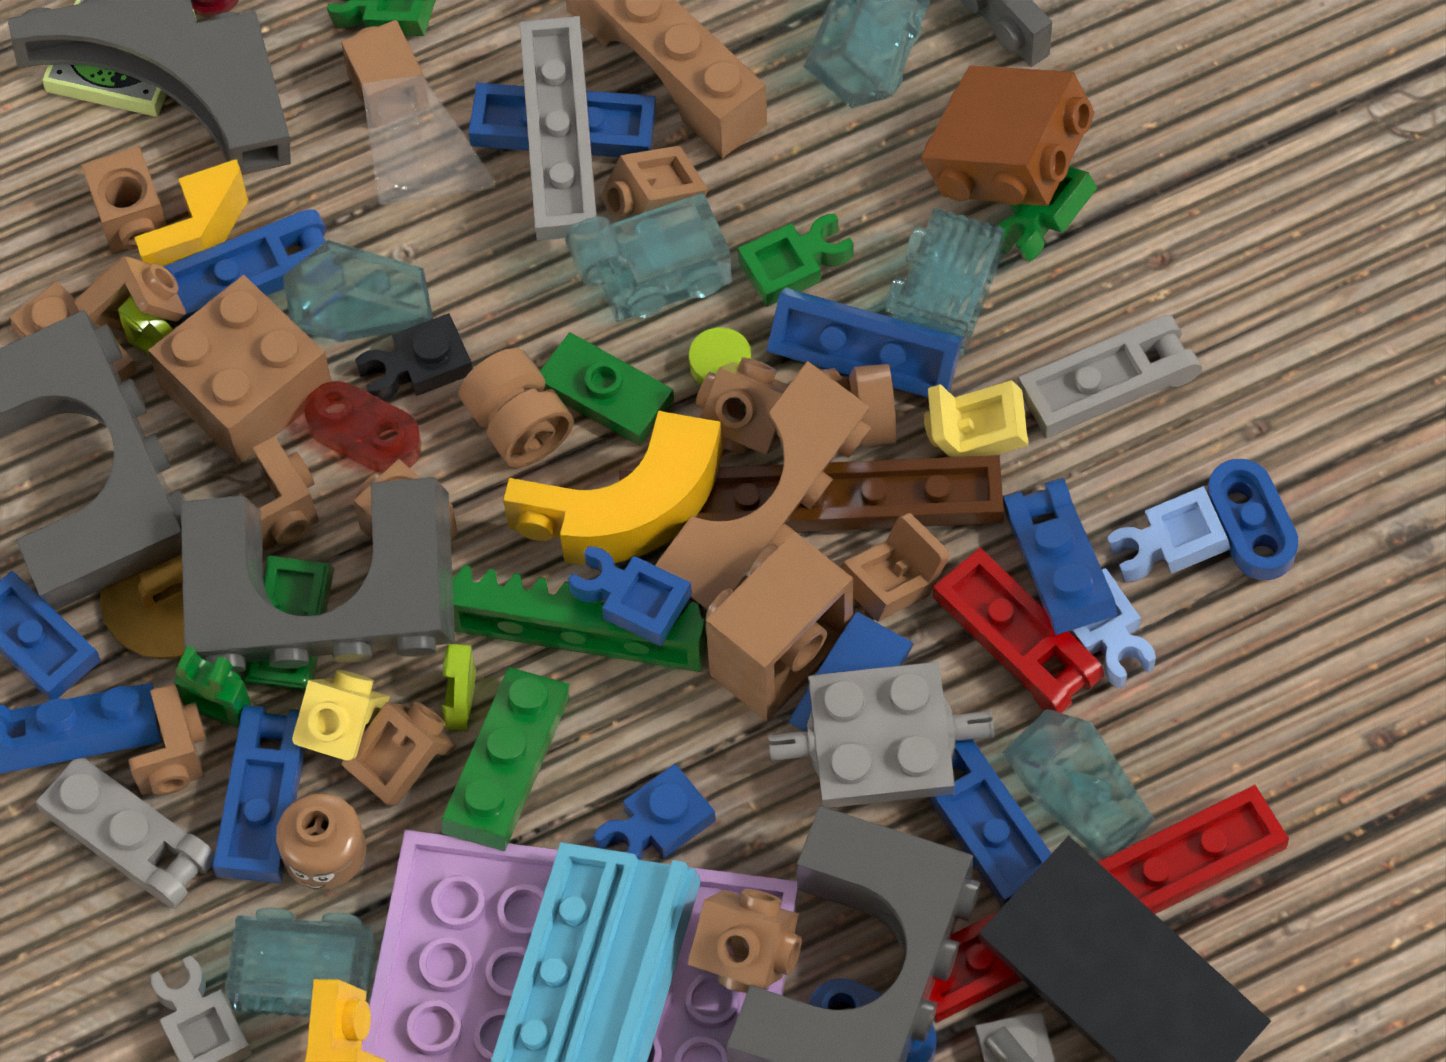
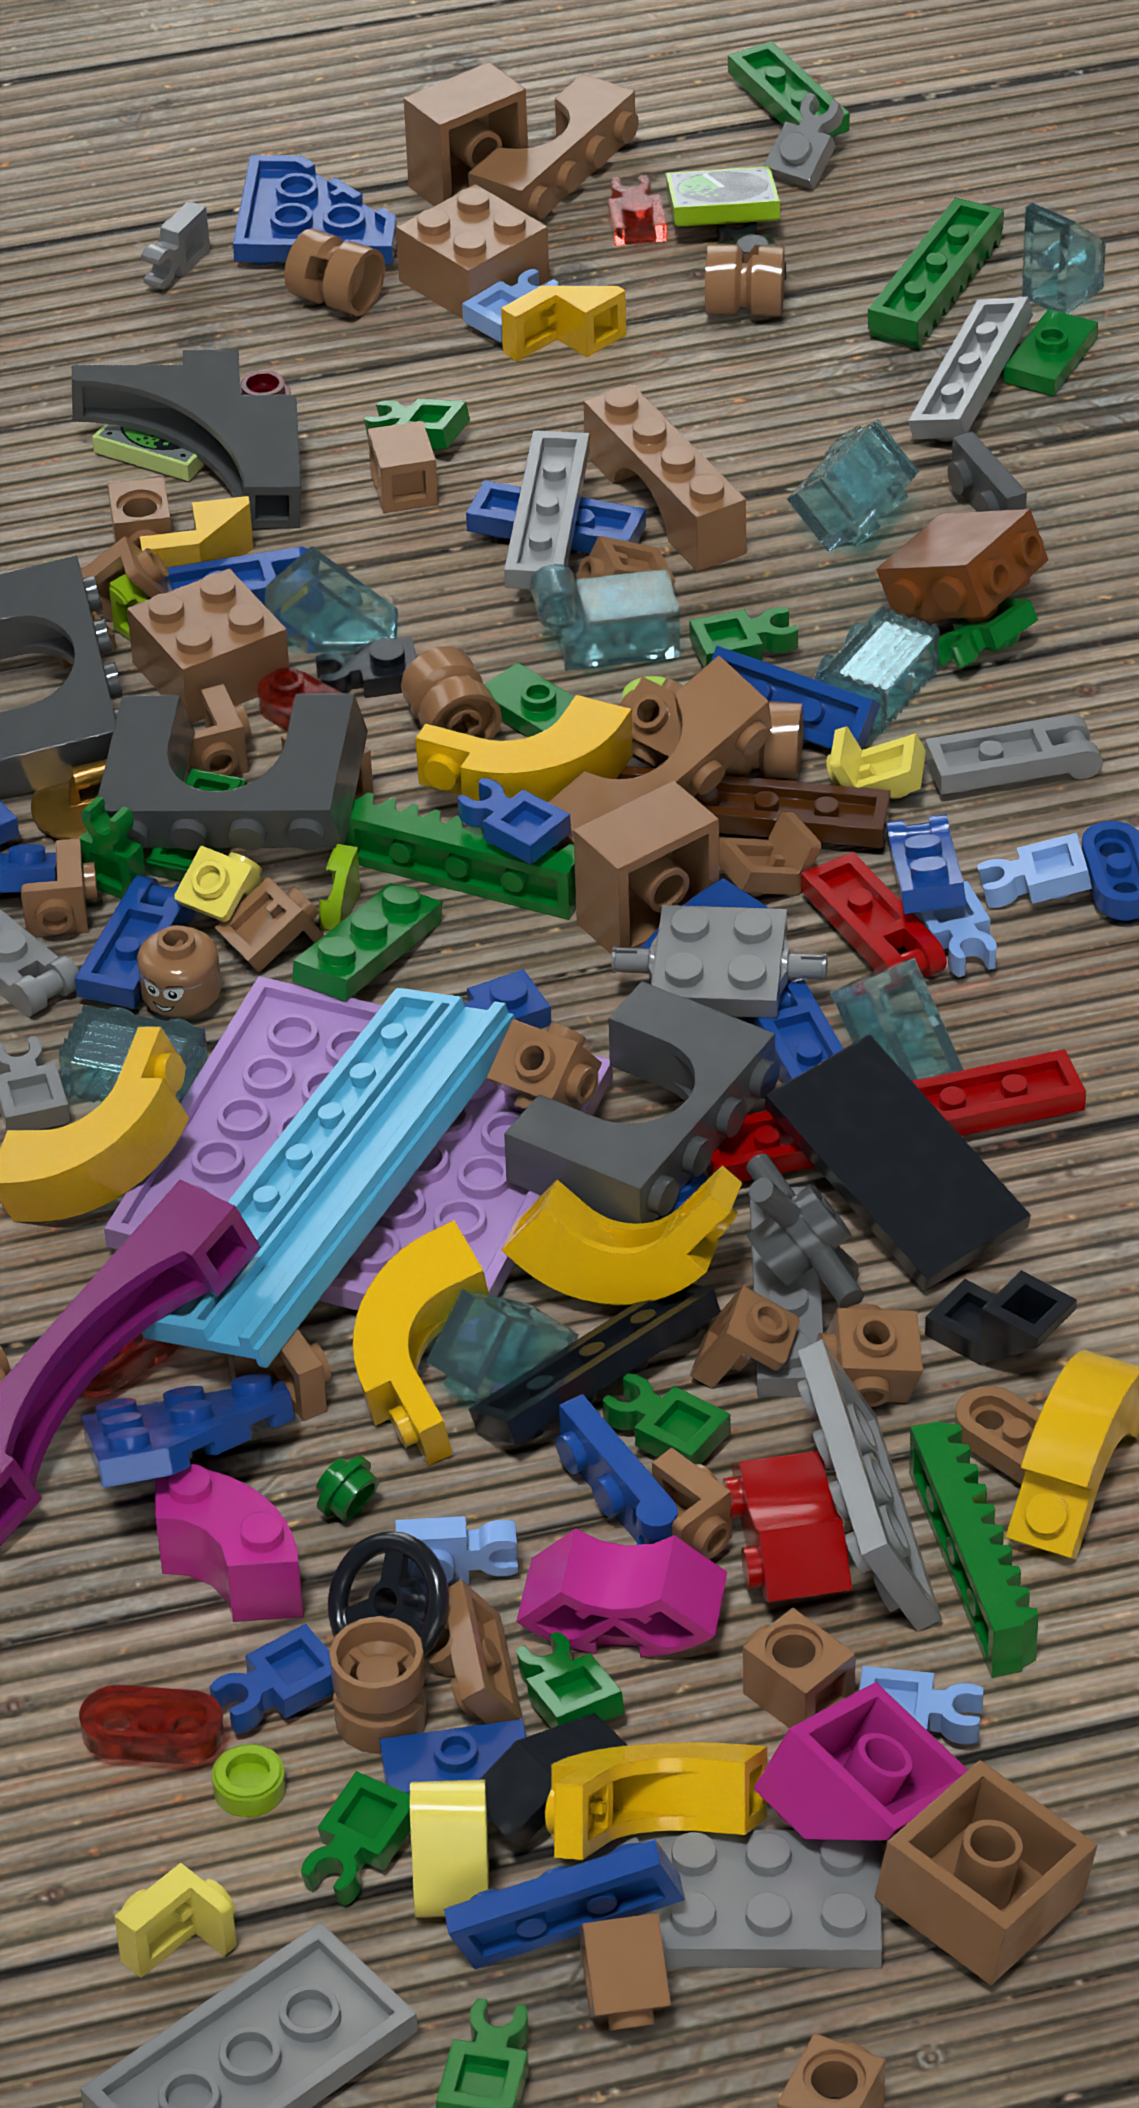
camera: 10 degrees right, 20 degrees down
clear wing [361,75,496,204] -> none

